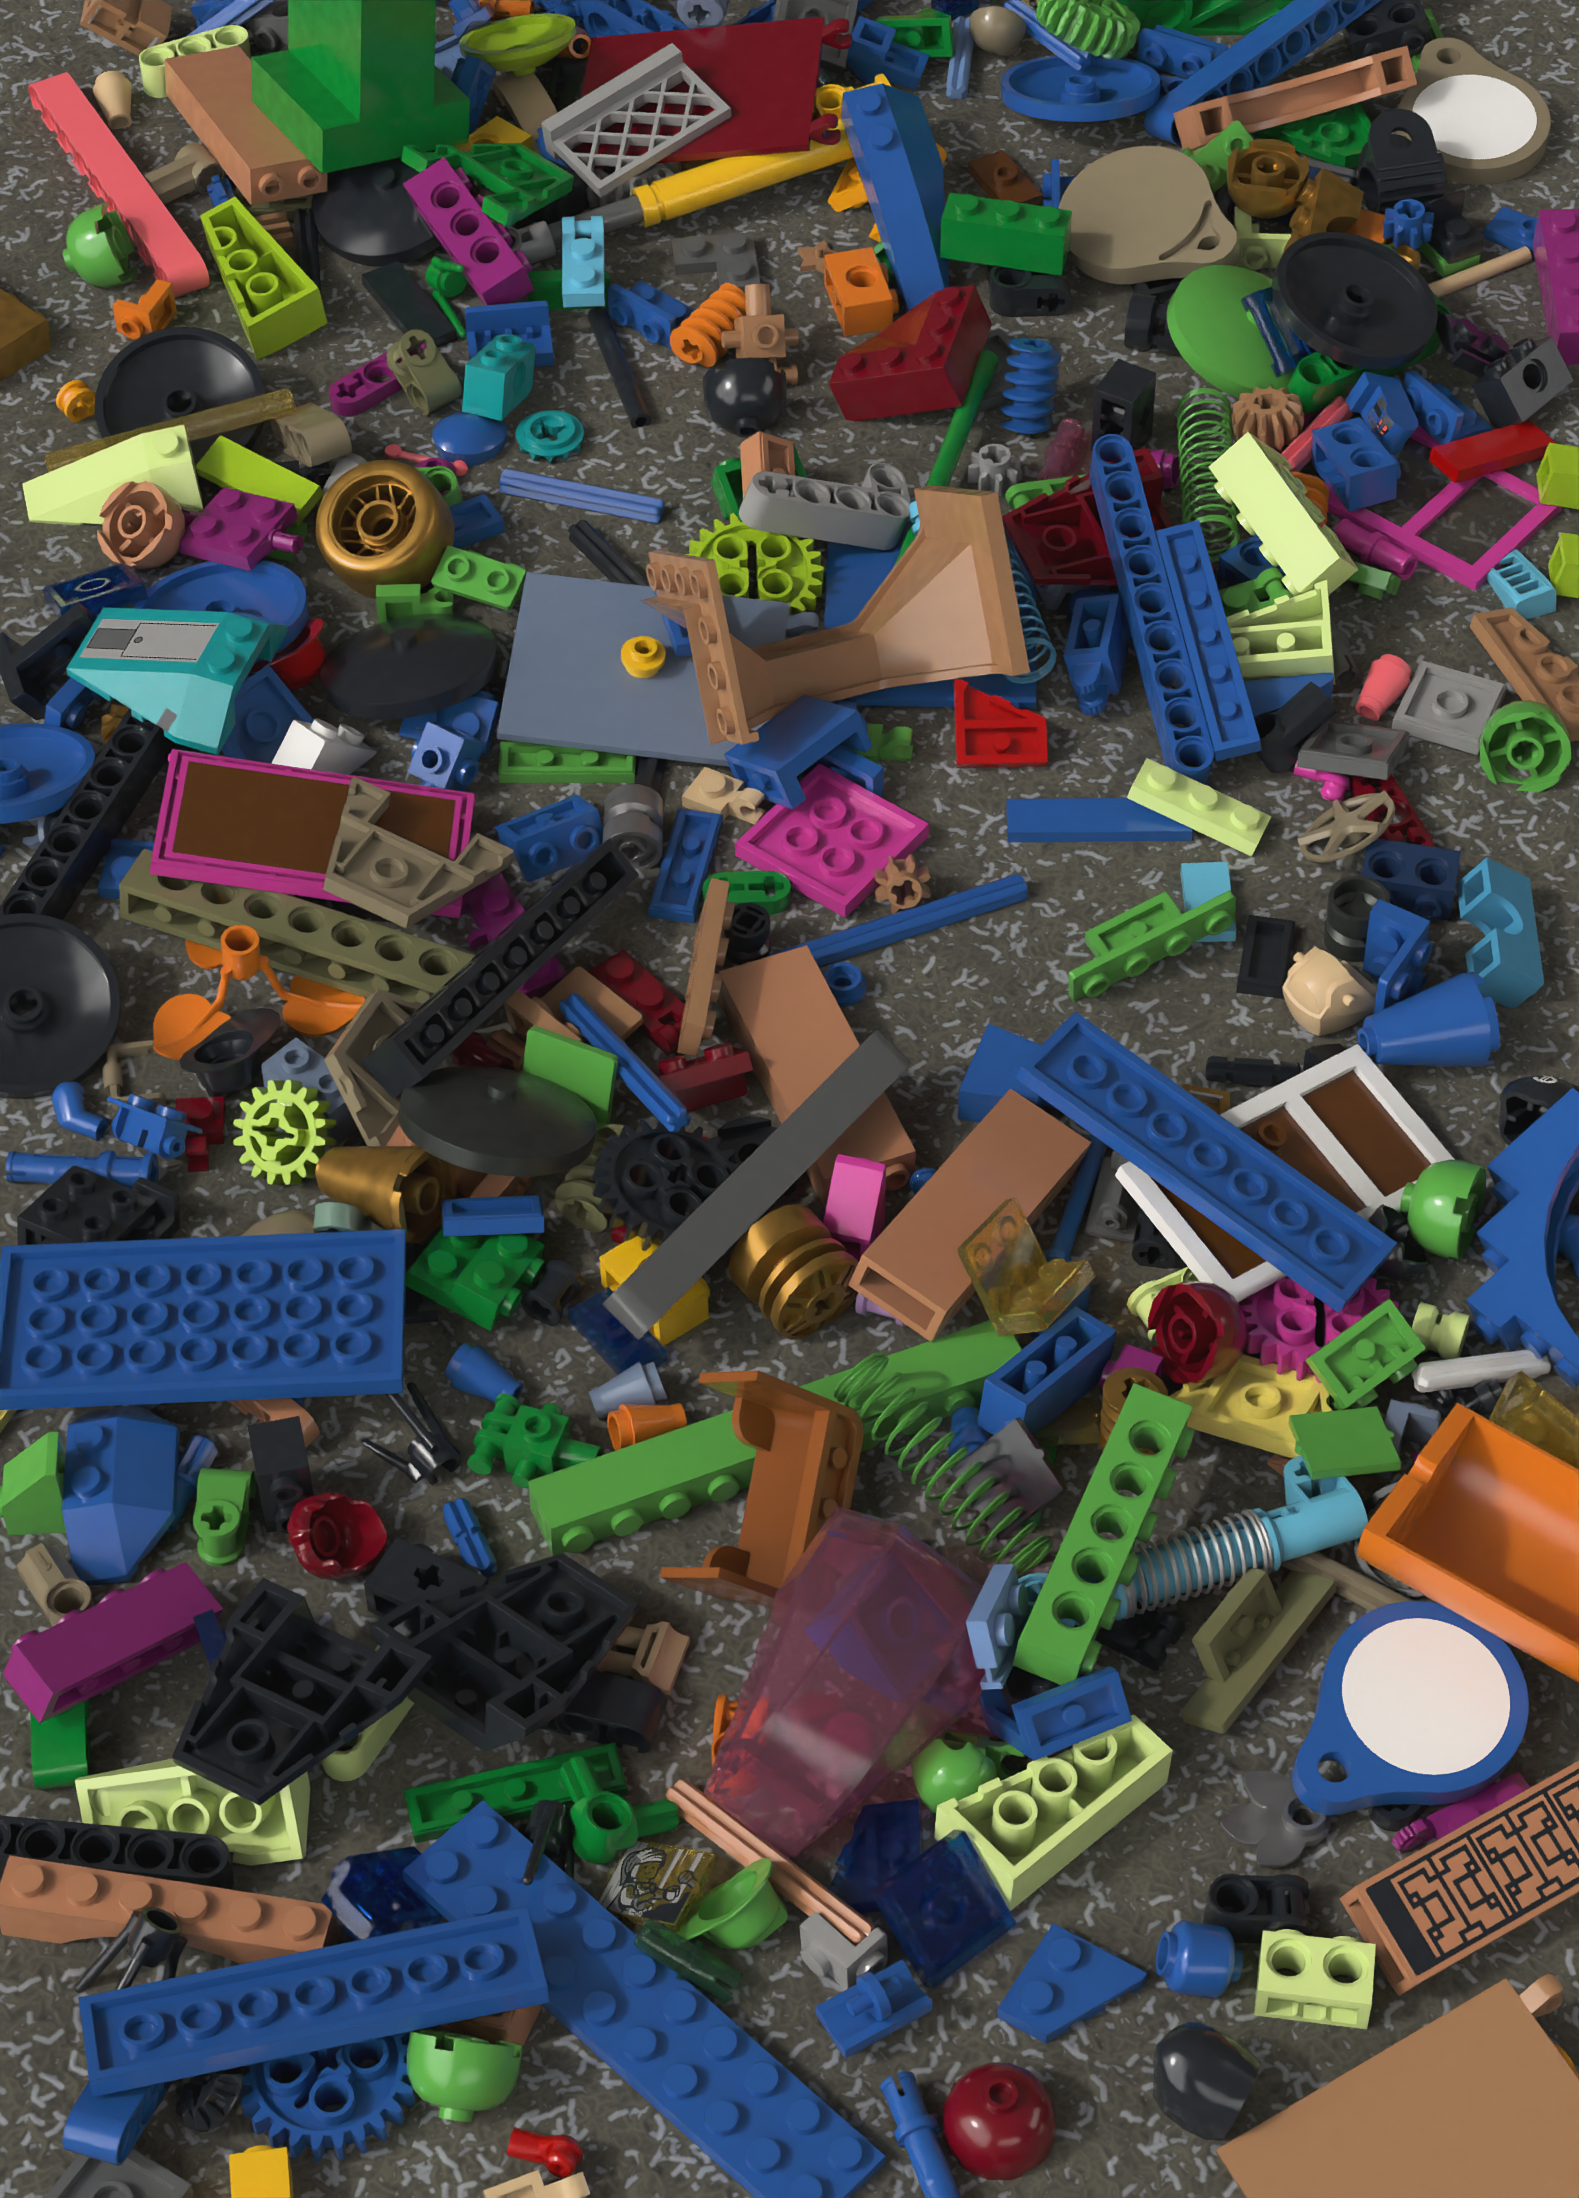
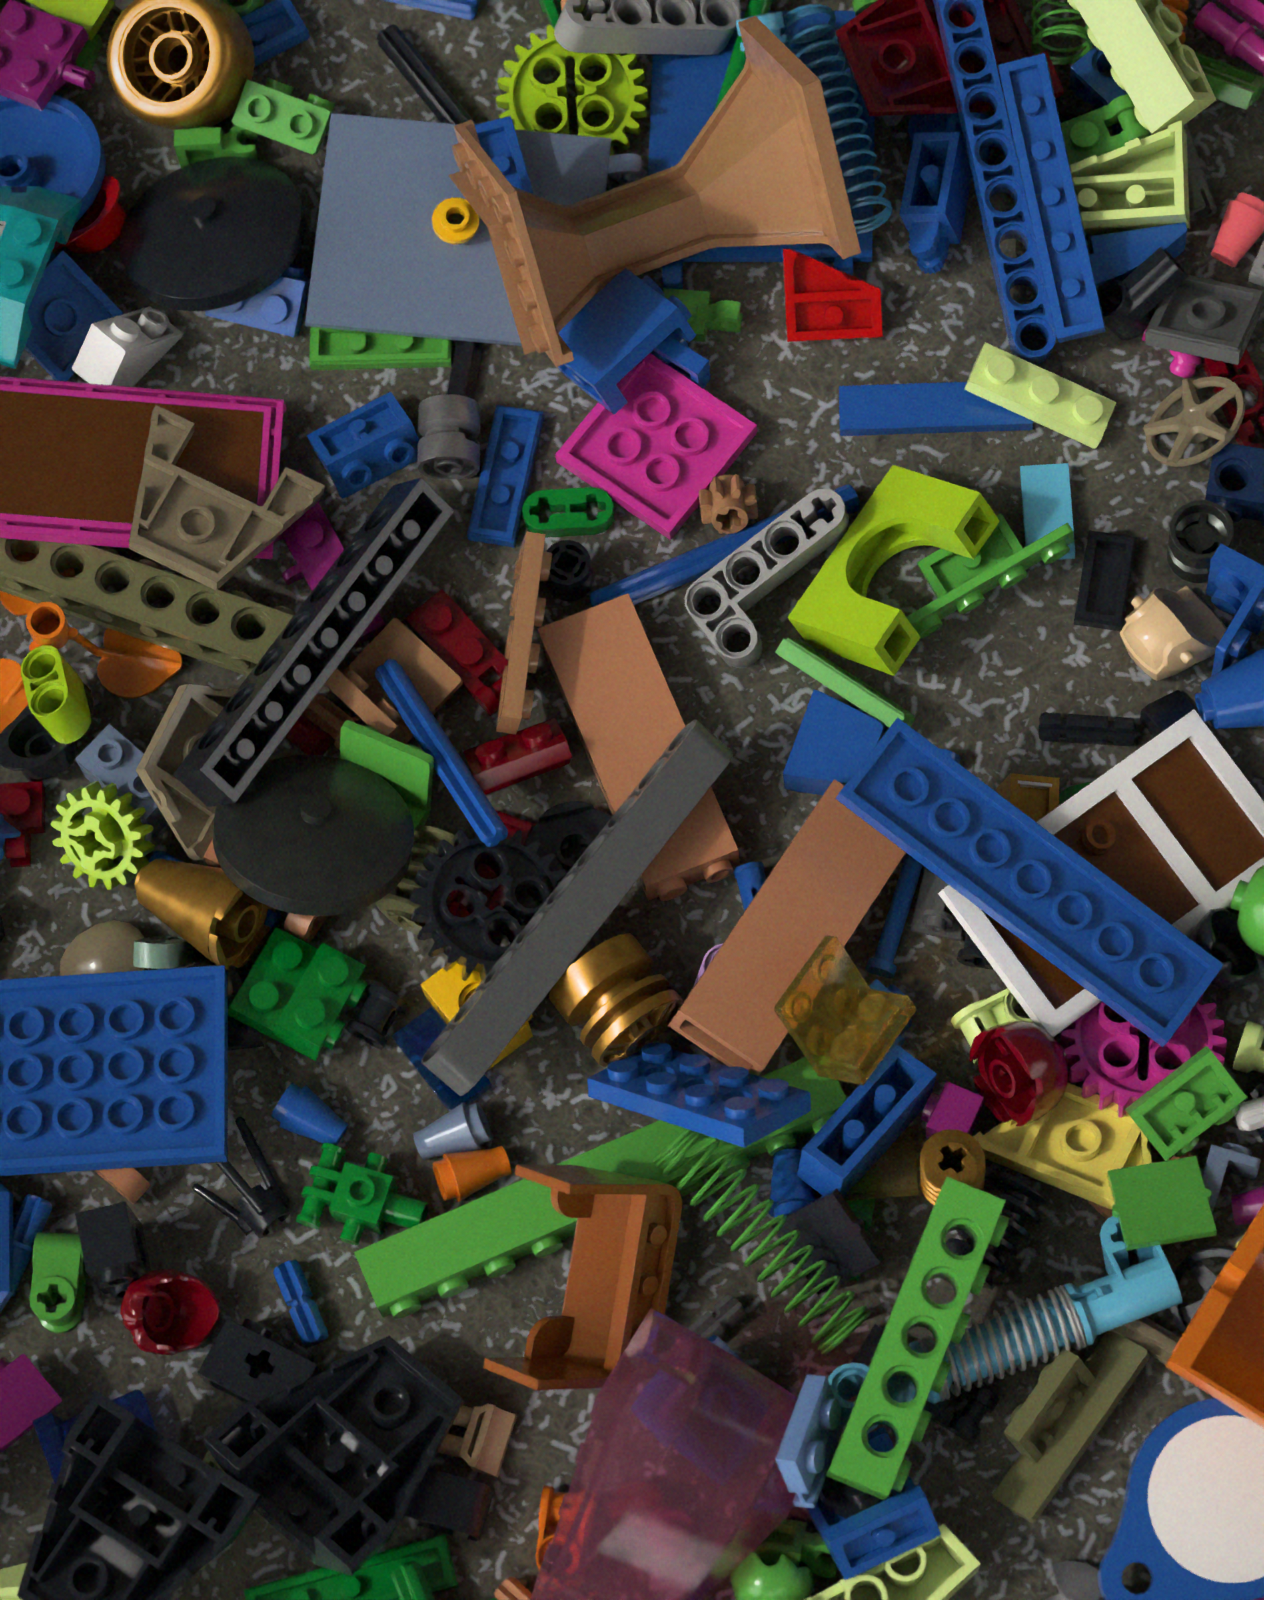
camera: 10 degrees right, 20 degrees up
blue brick [407,722,486,791] -> none
blue tile [441,1195,544,1237] -> none
tan plate [682,767,766,825] -> none
blue plate [823,962,866,1007] -> none
dark pink slope [823,1154,886,1262] -> none
none -> lime beam [21,645,91,744]
none -> blue plate [587,1042,811,1148]
none -> light grey beam [684,488,849,668]
none -> bright green tile [775,638,916,728]
none -> lime arch [787,465,1000,676]
none -> black piece [946,1172,1048,1290]

